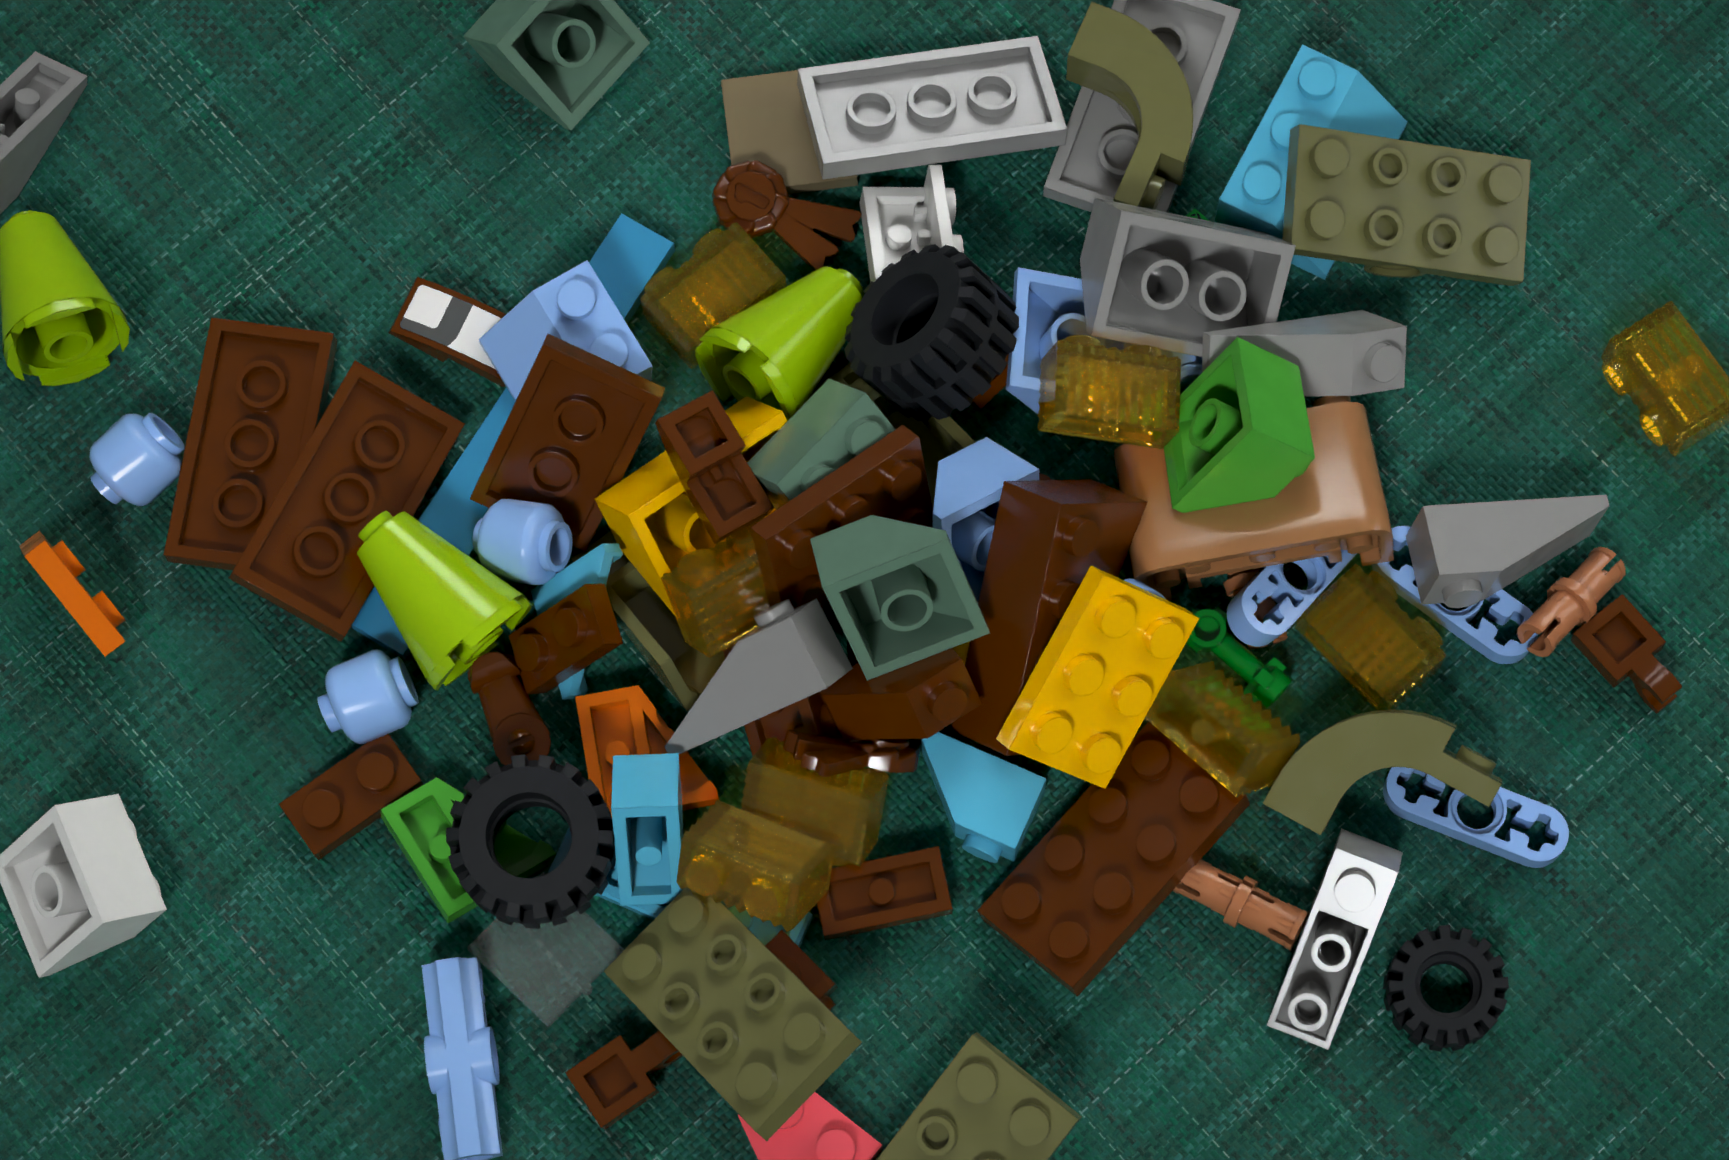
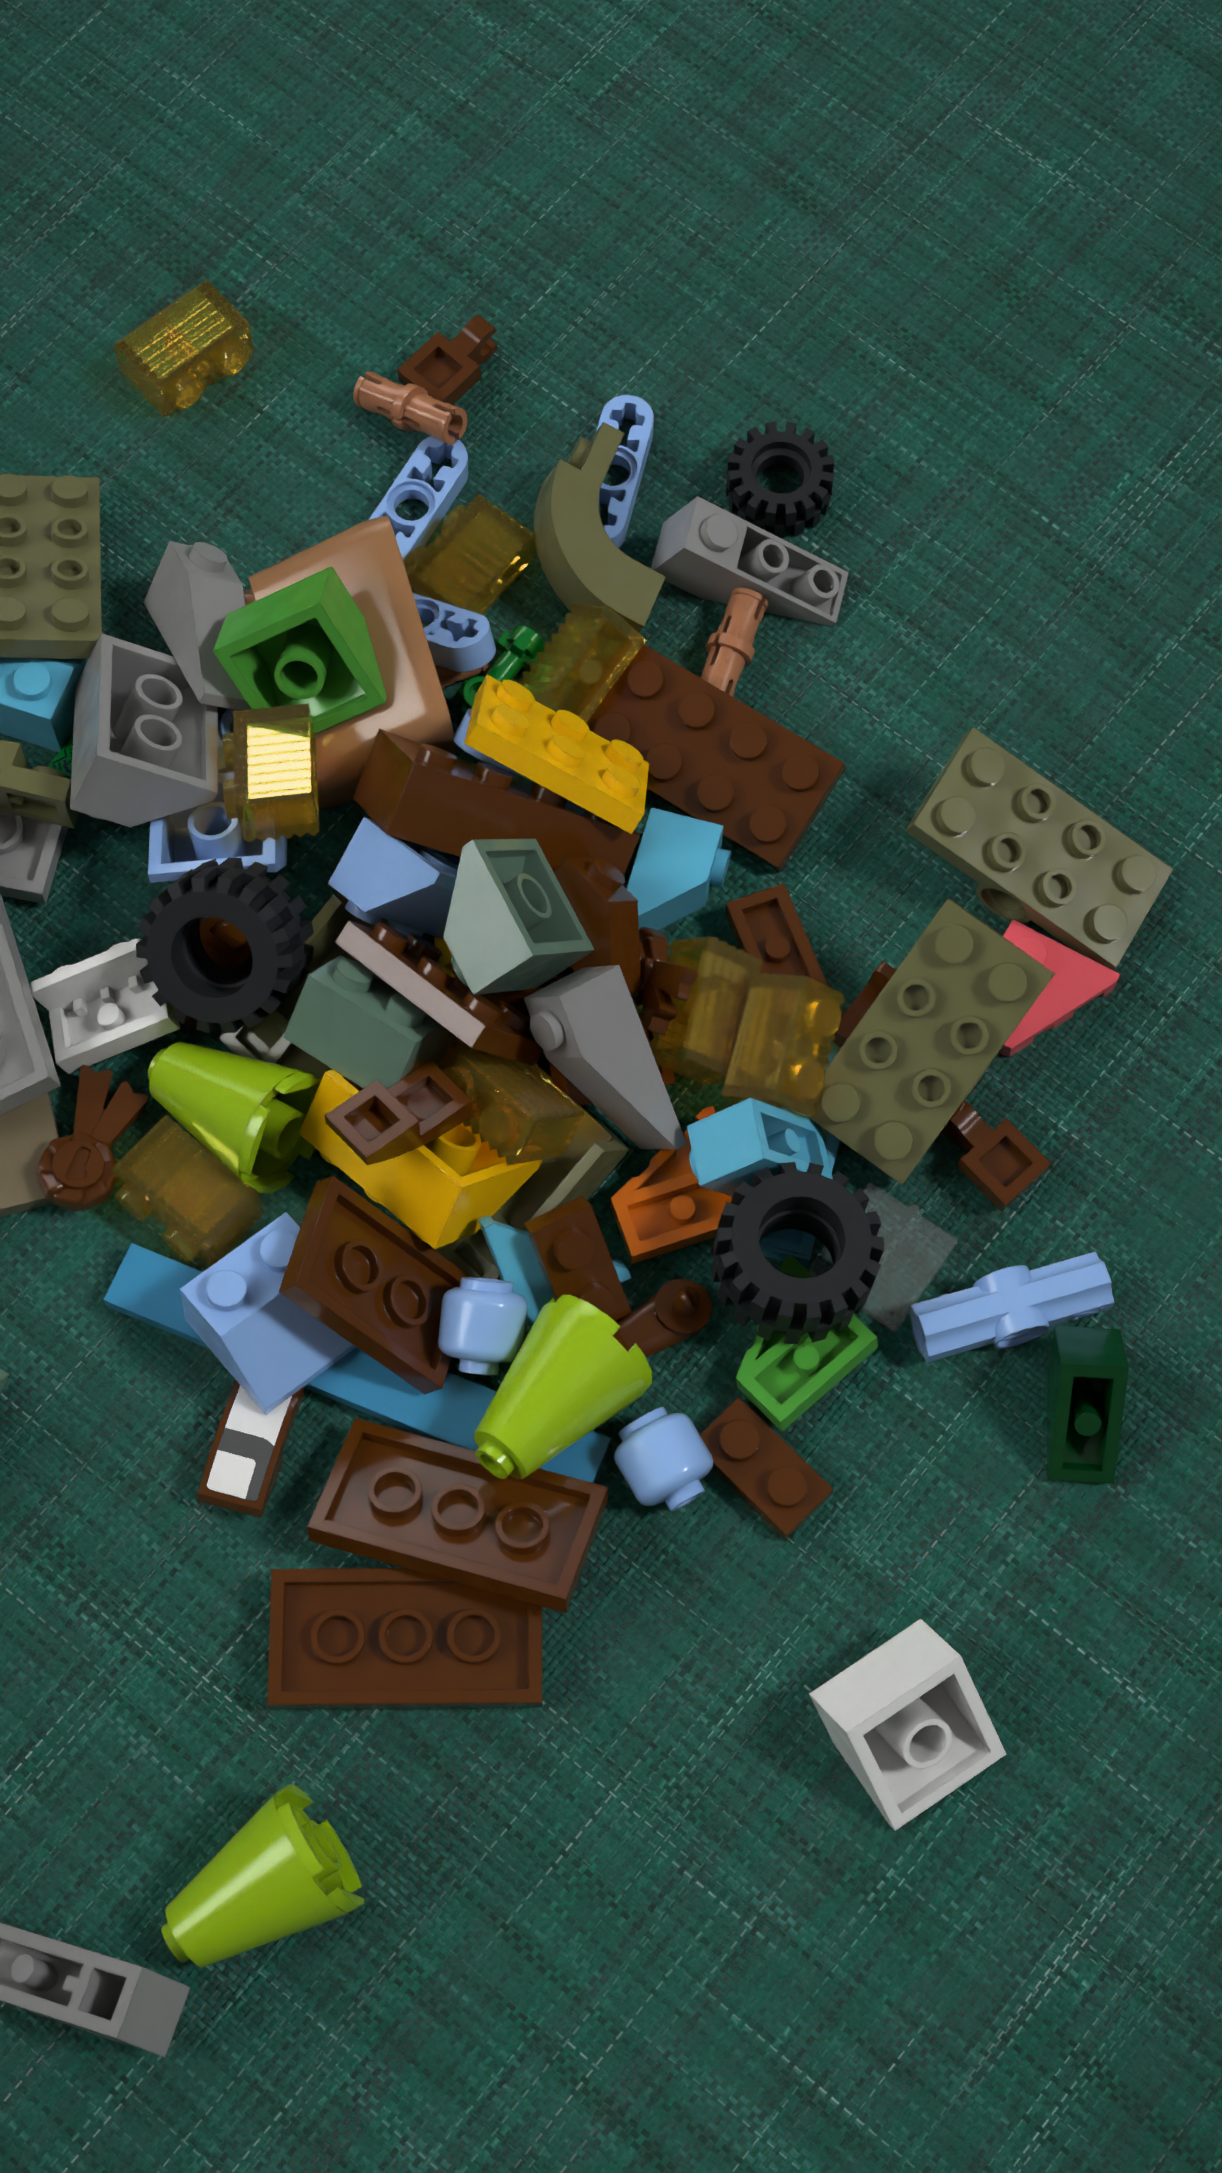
camera: 105 degrees left, 5 degrees down
orange wing [19,530,126,657] -> none
light blue head [89,413,185,506] -> none
light grey slope [1406,495,1610,608] -> none
none -> dark green slope [1047,1325,1129,1484]

